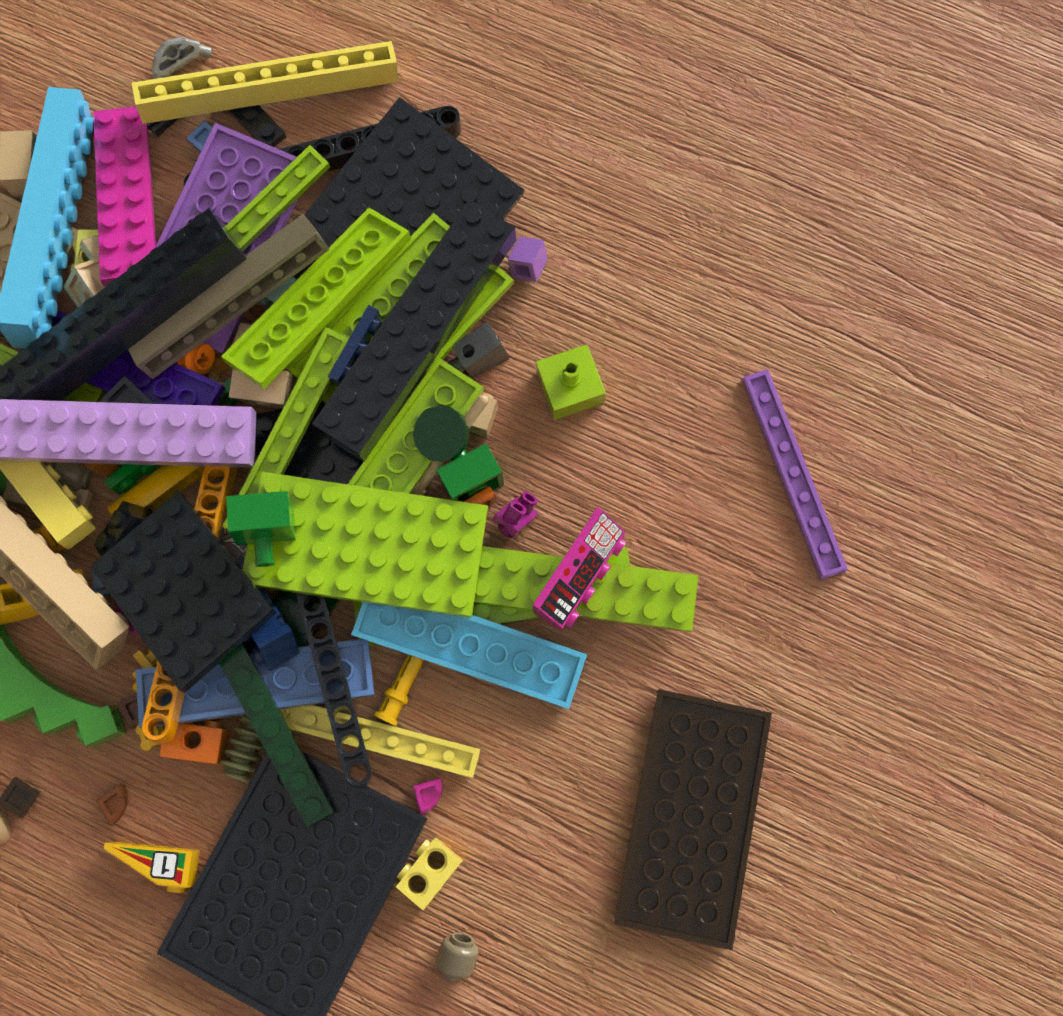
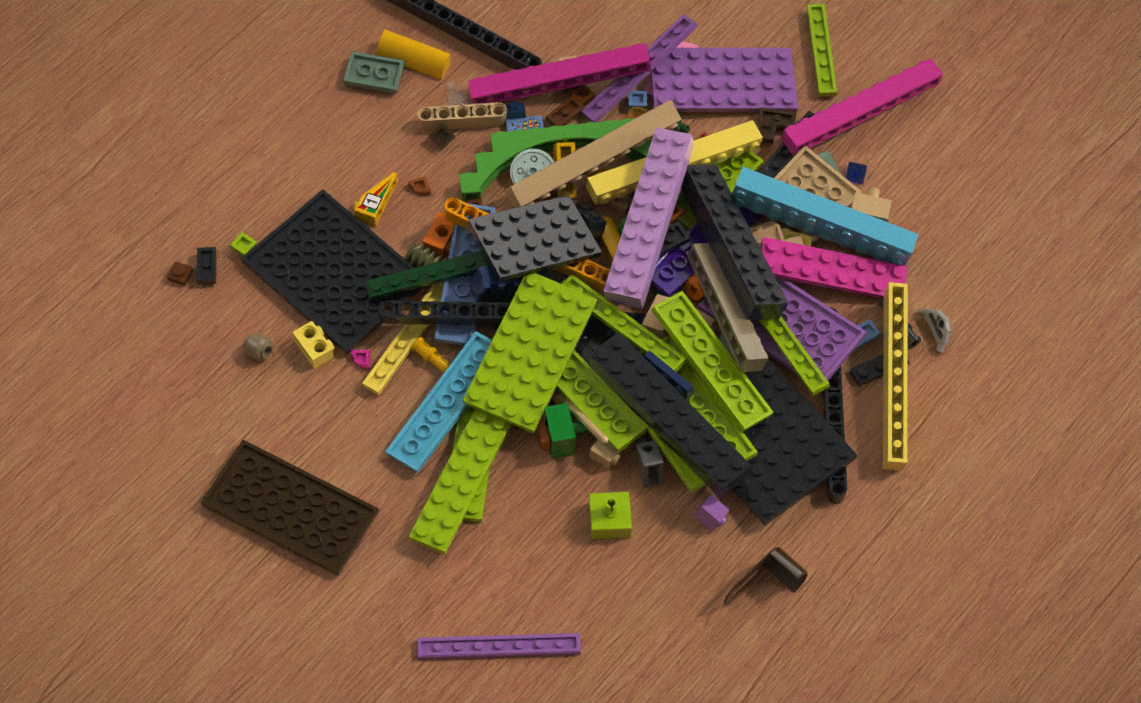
camera: 100 degrees right, 15 degrees down
green brick [226,491,296,567] -> none
dark green tile [413,405,469,462] -> none
magenta hips [492,491,539,538] -> none
slope [533,507,627,632] -> none
none -> light aqua shield [510,149,554,184]
none -> dark brown piece [724,547,808,606]

